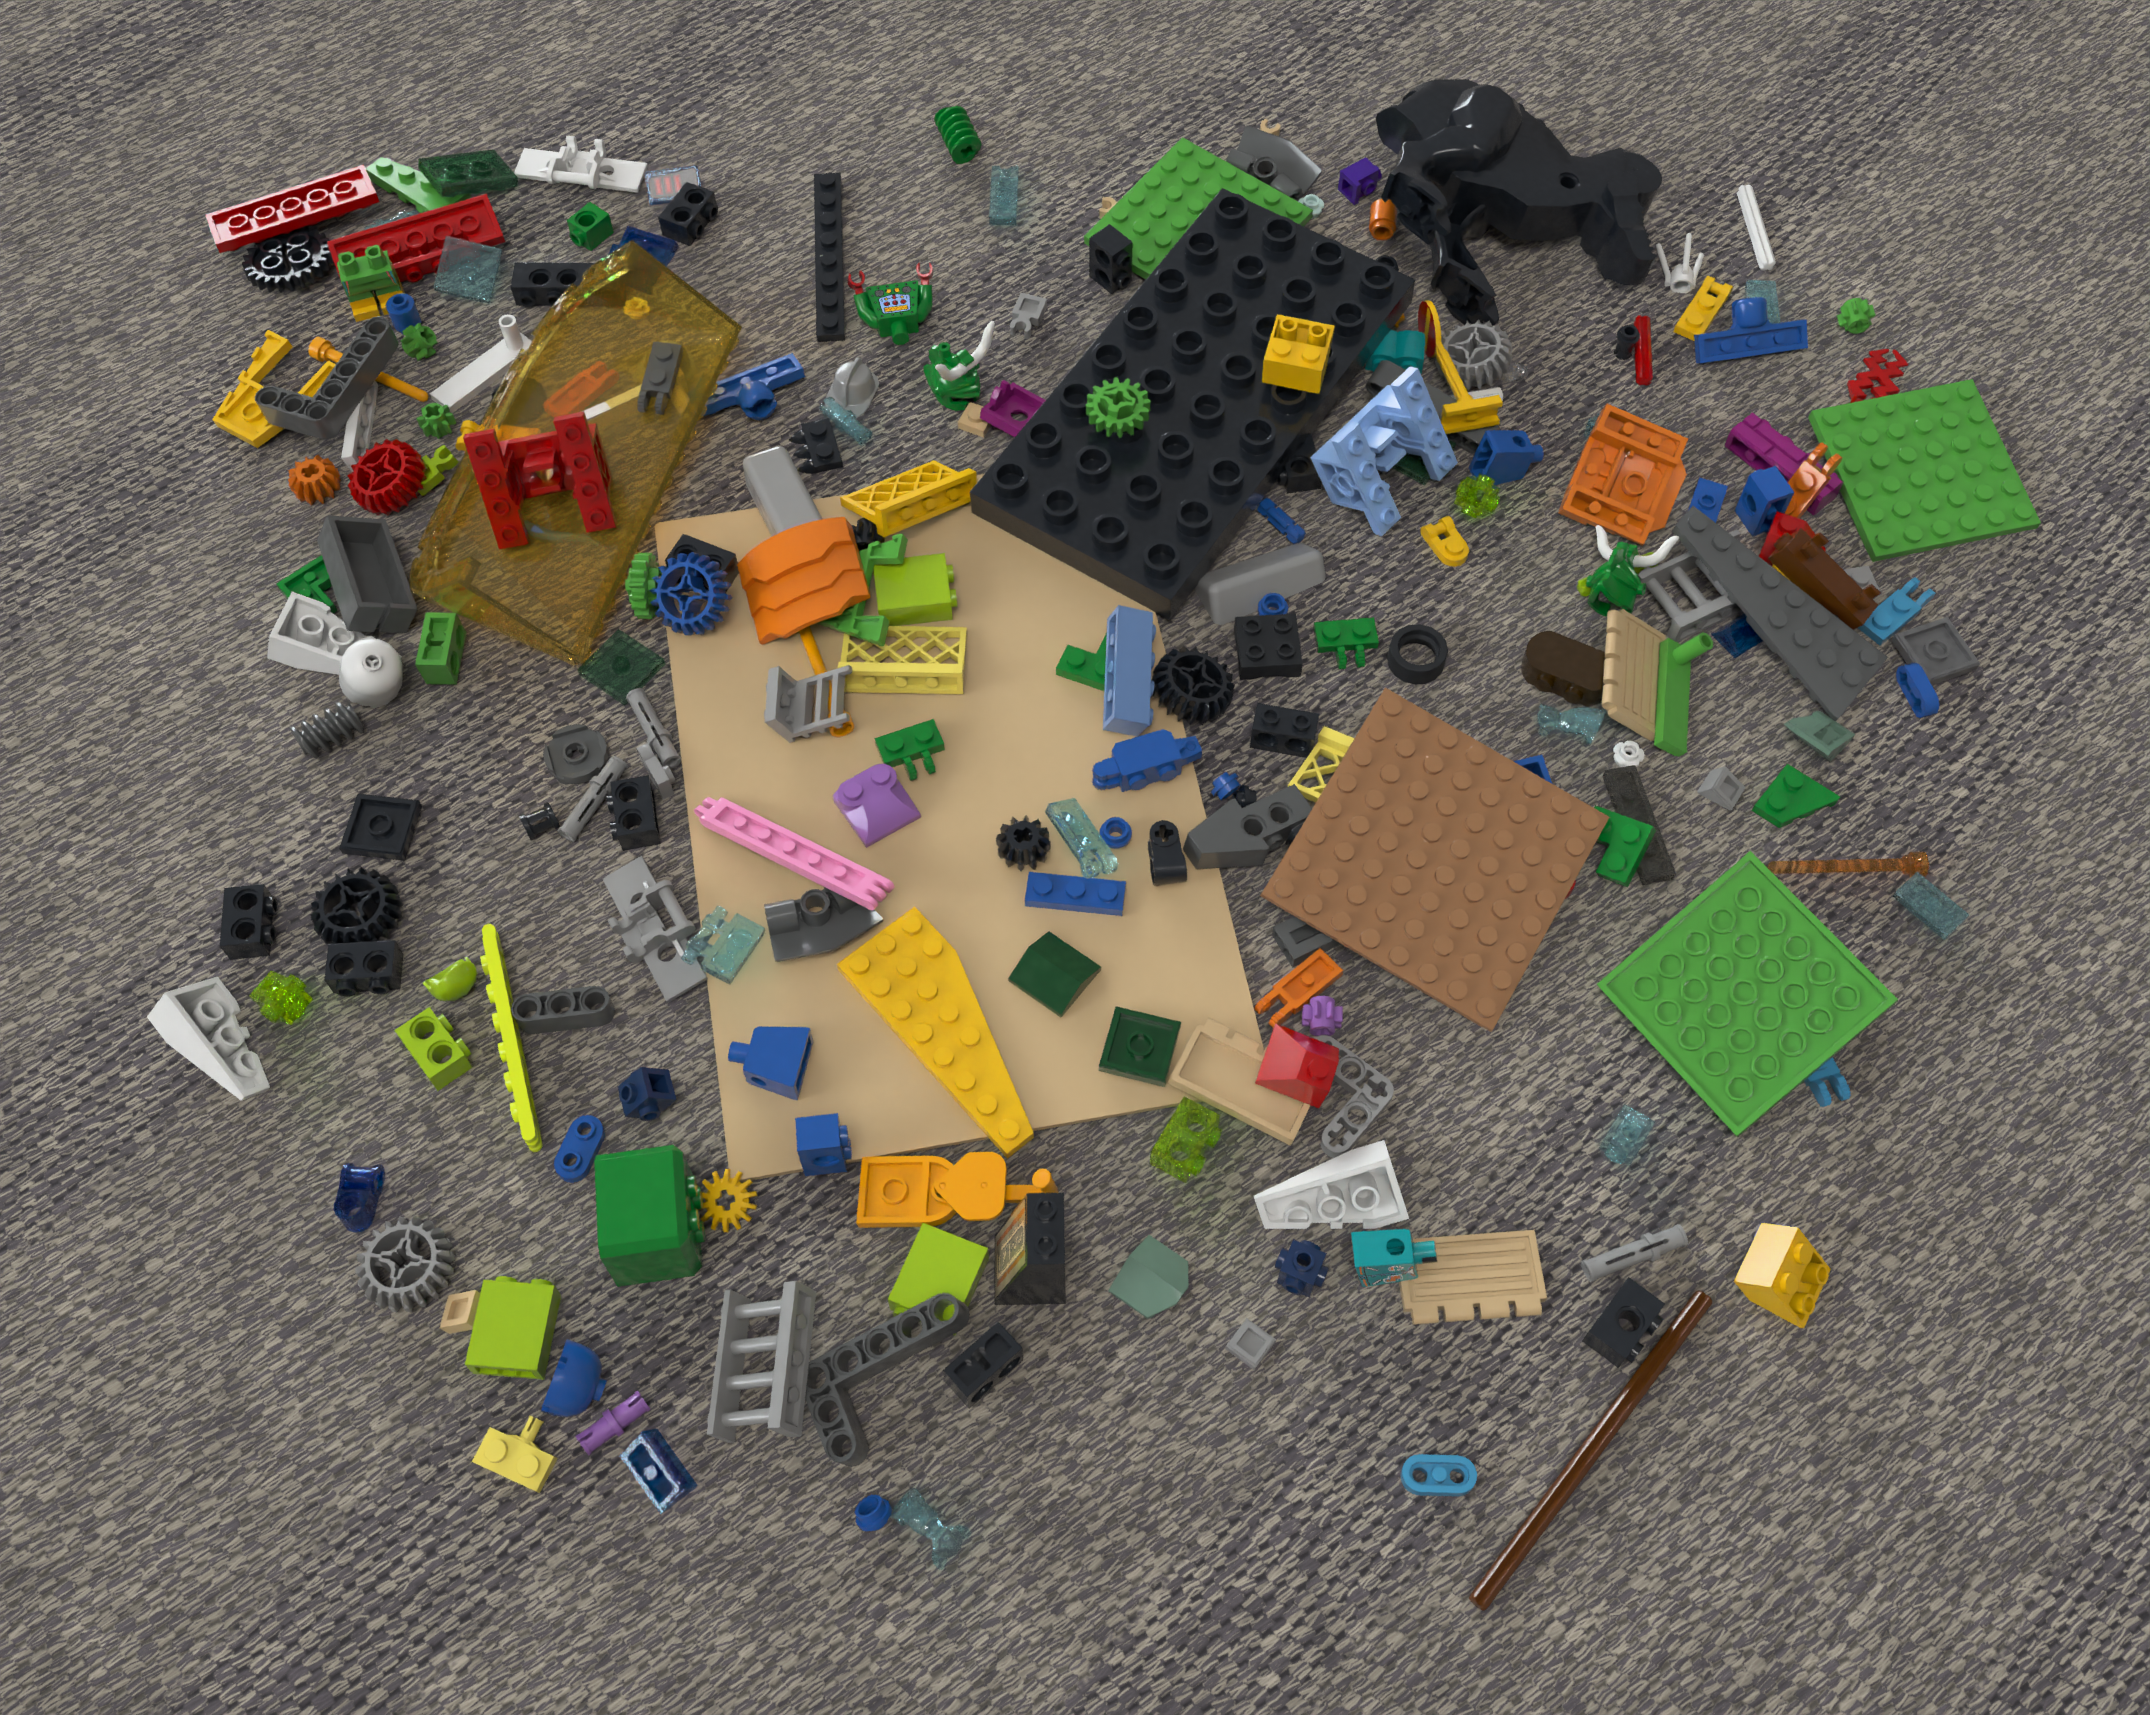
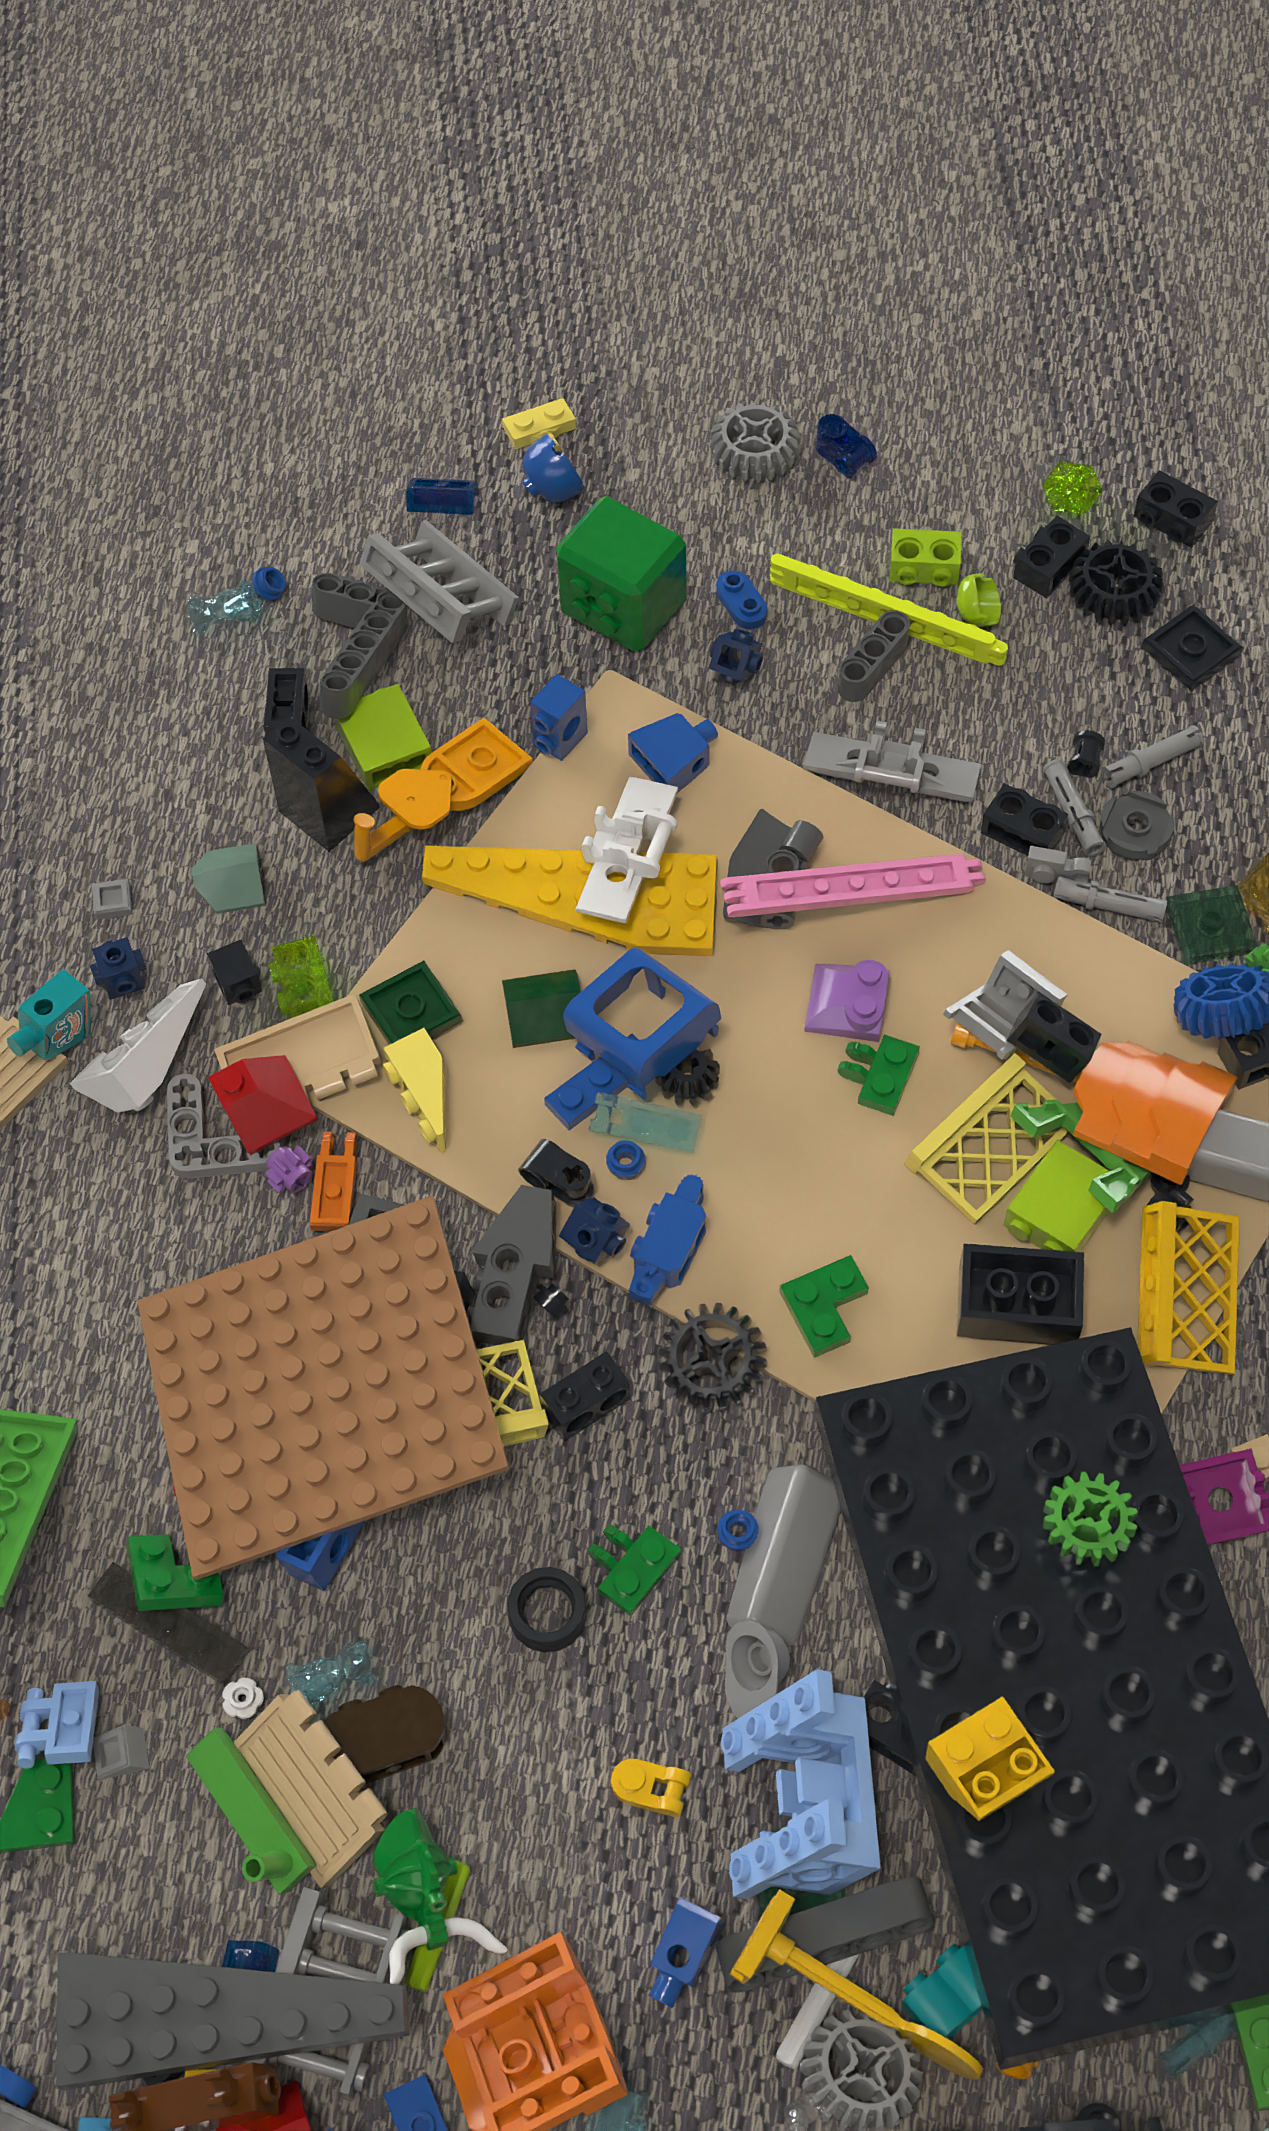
camera: 135 degrees right, 0 degrees up
white wedge [147,977,270,1101] -> none
tan plate [439,1290,480,1334] -> none
lime brick [465,1276,561,1380] -> none
medium lavender pin [575,1391,651,1455] -> none
clear light blue plate [681,906,765,985] -> none
yellow gear [699,1169,757,1232] -> none
medium blue brick [1103,605,1156,737] -> none
blue plate [1211,772,1241,801] -> none
black brick [1234,614,1303,680] -> none
blue axle [1257,498,1306,544] -> none
clear neon green brick [1454,473,1501,518] -> none
sand green slope [1784,711,1855,762] -> none
none -> light blue plate [15,1681,99,1769]
none -> black brick [207,940,263,1006]
none -> light yellow slope [382,1028,446,1153]
none -> dark blue brick [559,1197,630,1263]
none -> blue piece [563,947,722,1100]
none -> white piece [576,777,678,924]
none -> light grey piece [725,1620,790,1719]
none -> black brick [957,1243,1084,1344]
none -> black brick [1007,991,1102,1083]
none -> light grey pin [1101,725,1204,788]

